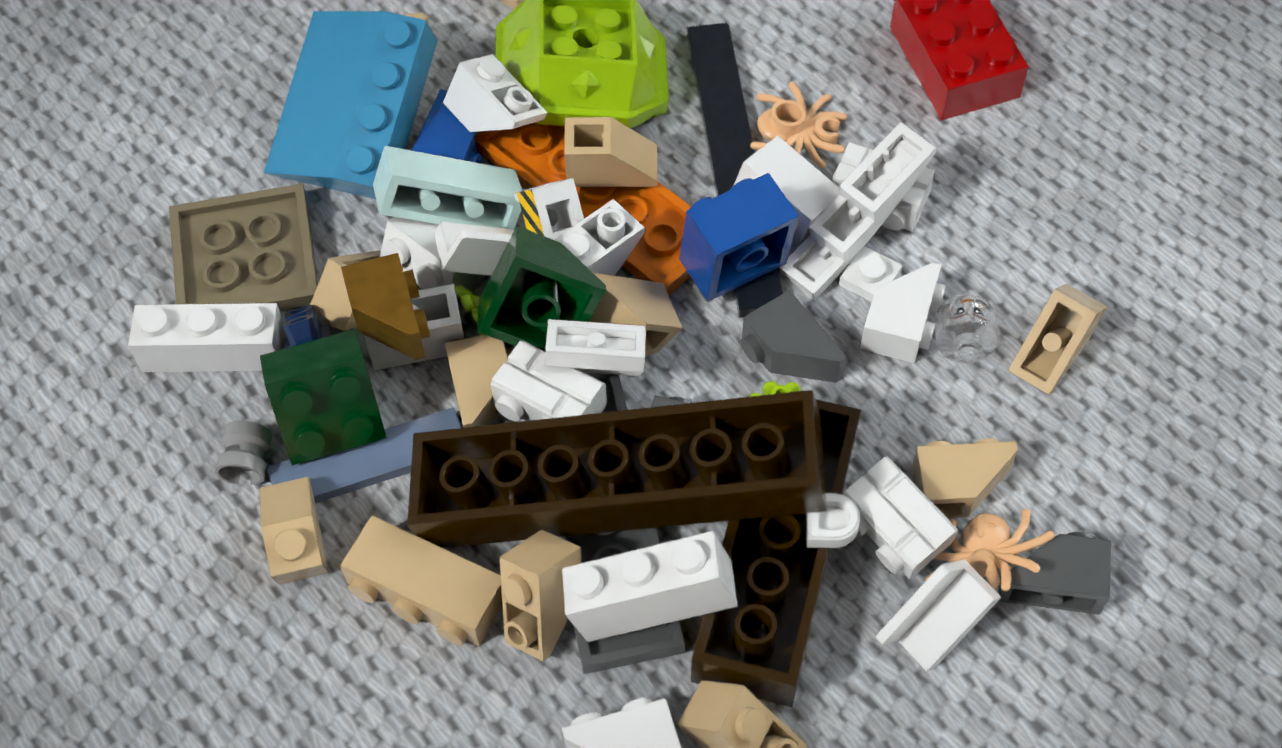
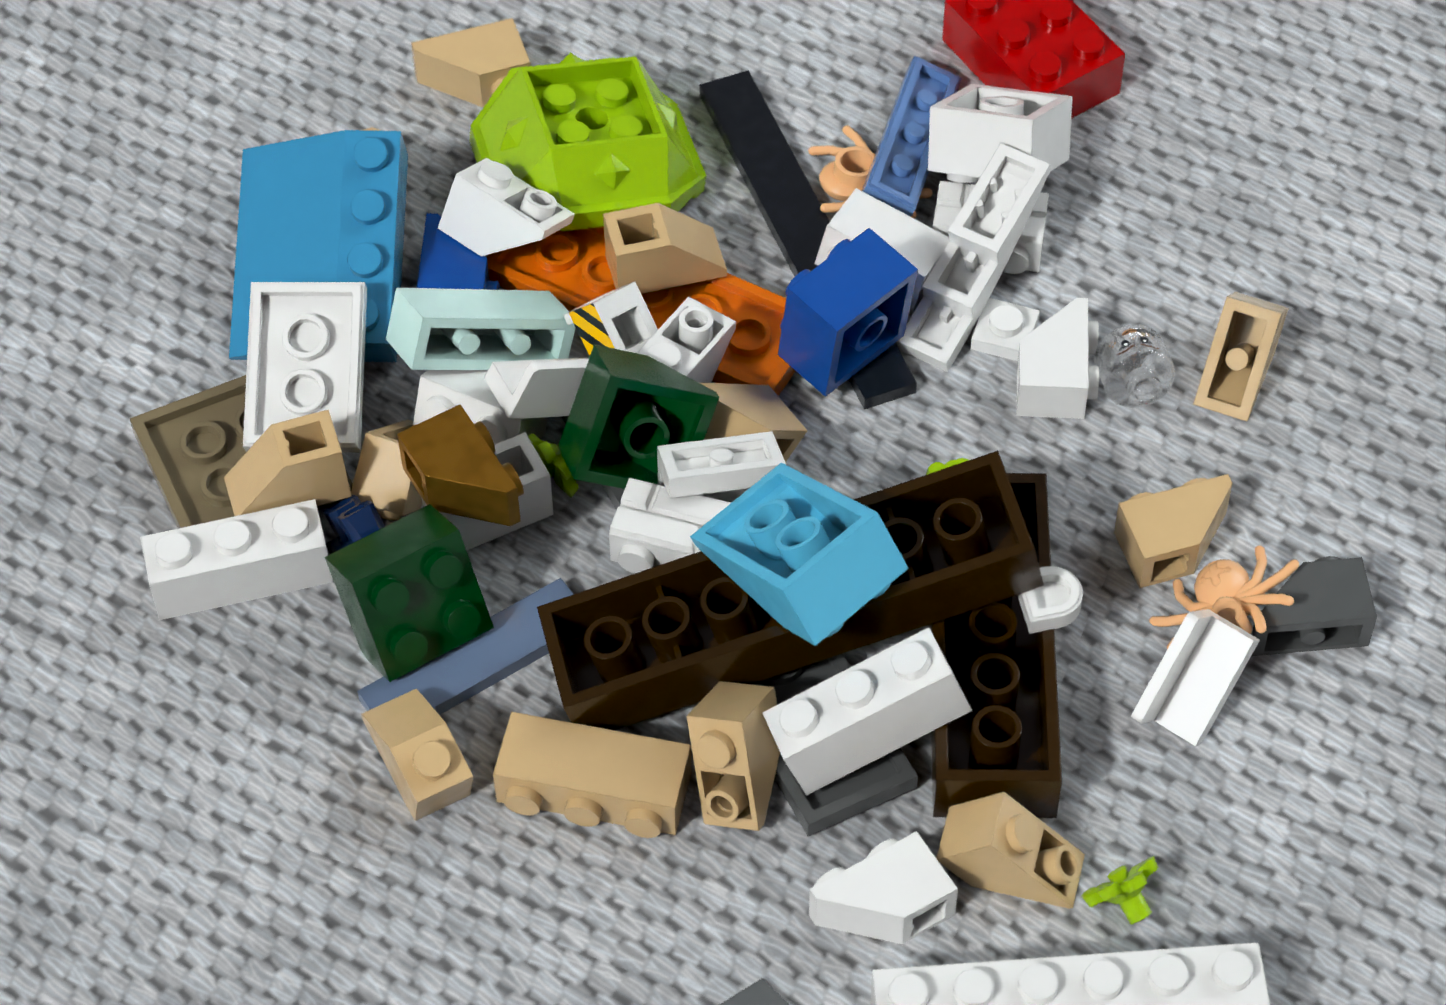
camera: 15 degrees left, 5 degrees down
light grey wheel [215,421,273,485] -> none
tan slope [445,335,514,428] -> none
dark grey slope [741,290,847,383] -> none
white brick [842,456,958,579] -> none
none -> tan slope [224,409,352,516]
none -> white tile [243,282,367,453]
none -> medium azure slope [690,463,908,646]
none -> medium blue tile [862,56,962,217]
none -> white brick [928,84,1073,183]

